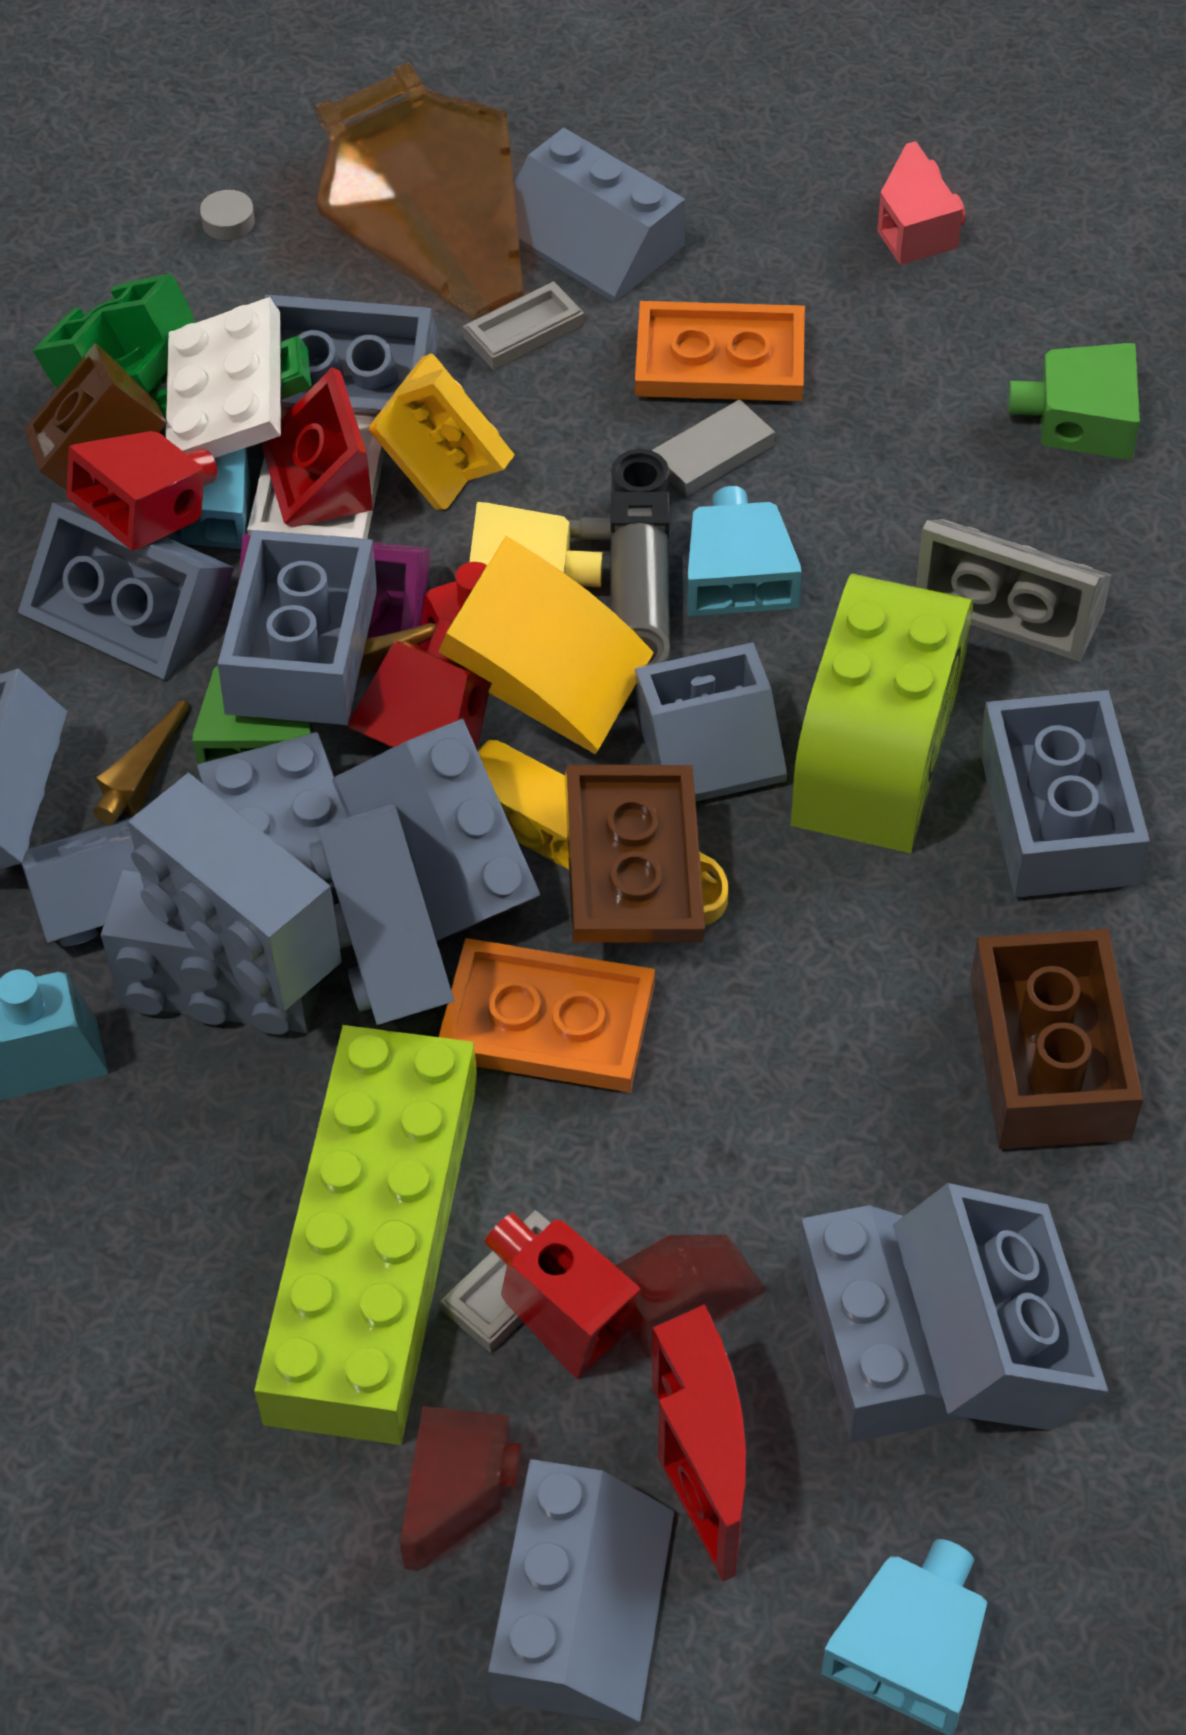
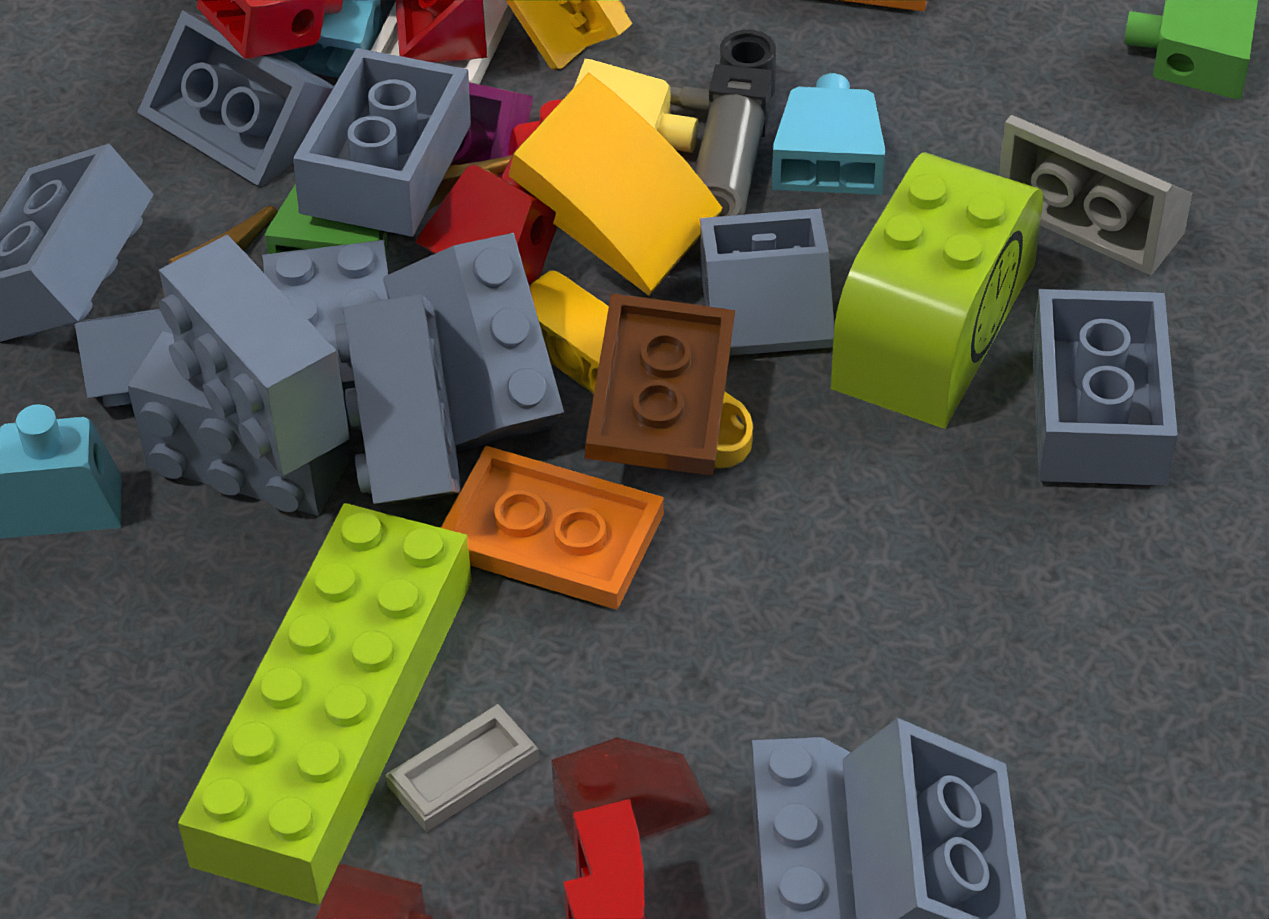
camera: 10 degrees right, 5 degrees down
red torso [484,1213,641,1380] -> none
light grey tile [652,399,775,497] -> none
reddish brown brick [970,929,1143,1149] -> none

